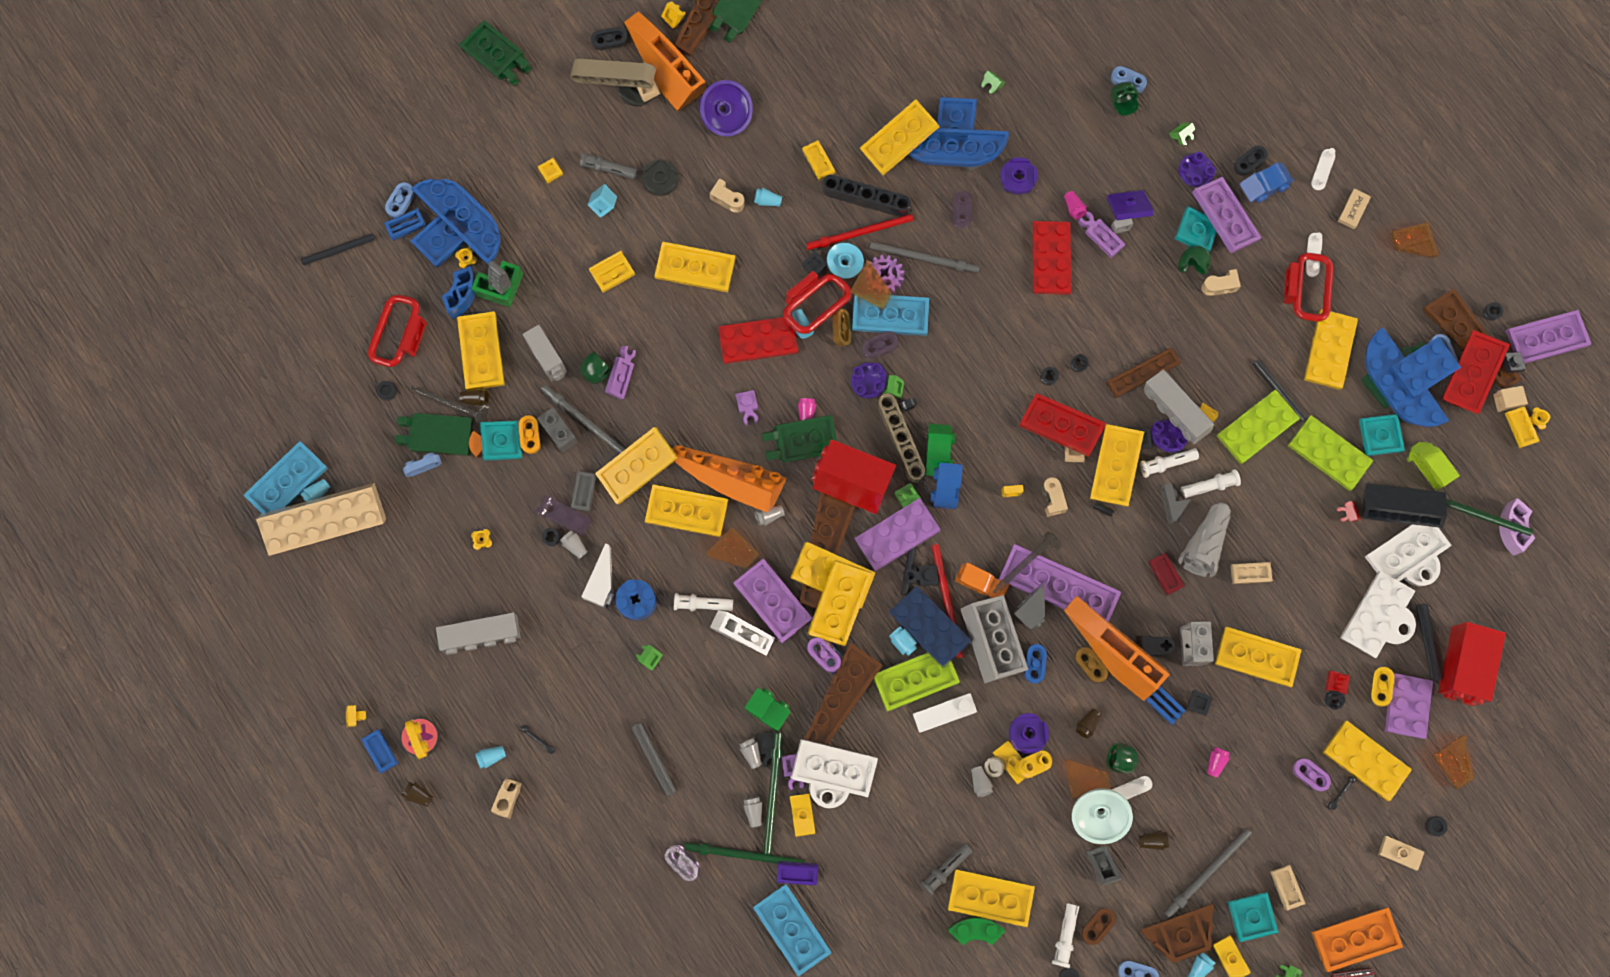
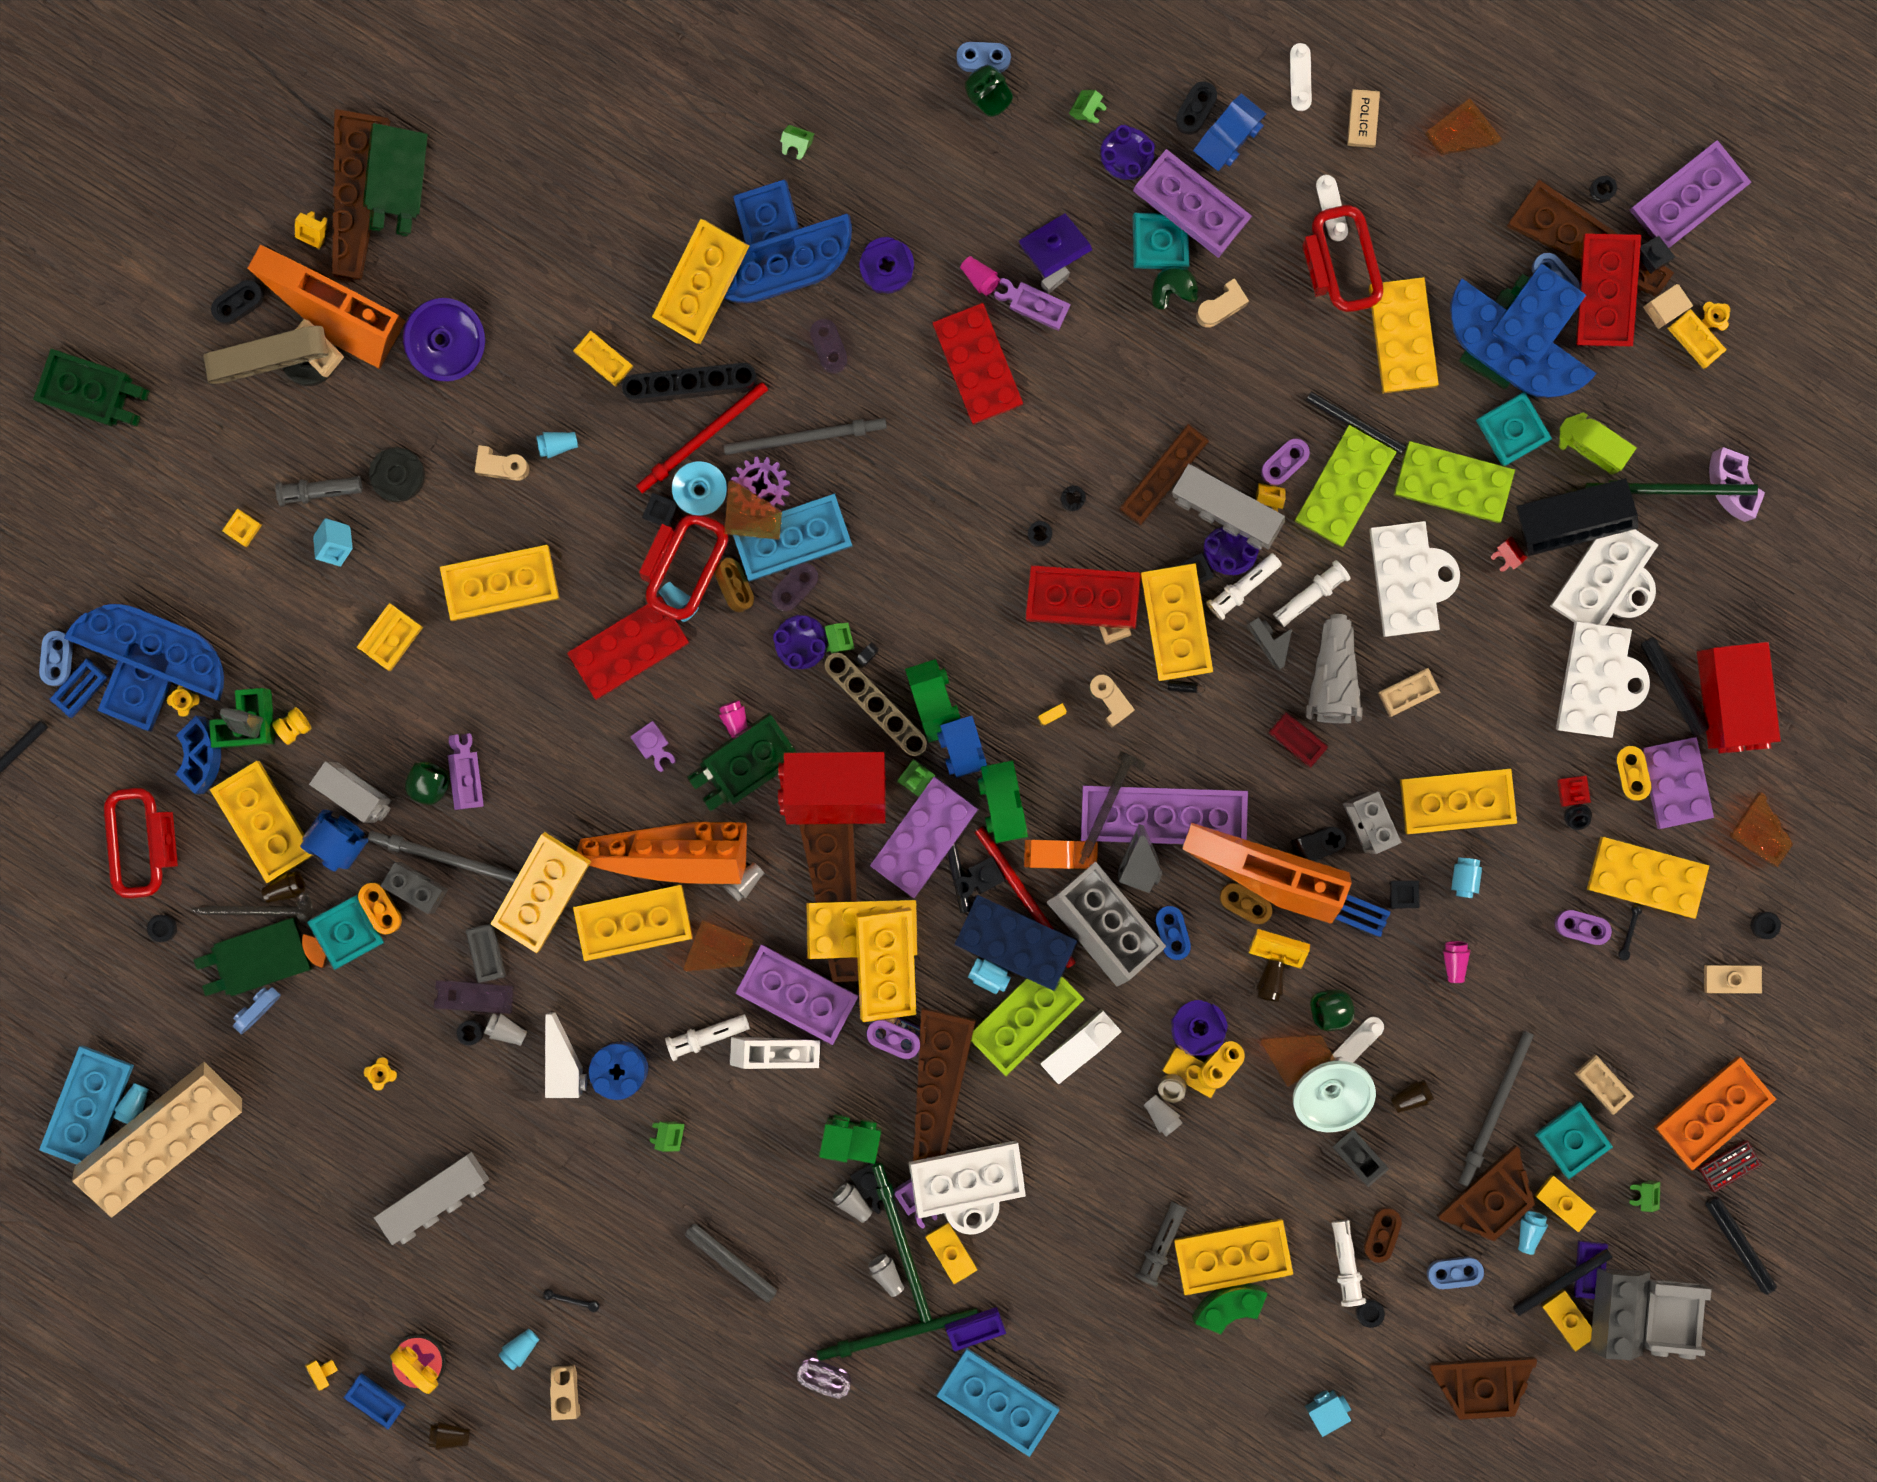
camera: 20 degrees left, 10 degrees up
none -> yellow wheel [272,707,312,745]
none -> blue brick [300,809,369,871]
none -> green brick [977,761,1028,843]
none -> yellow plate [1249,929,1310,969]
none -> medium lavender plate [1261,439,1310,486]
none -> white plate [1369,521,1460,637]
none -> medium azure brick [1451,857,1482,898]

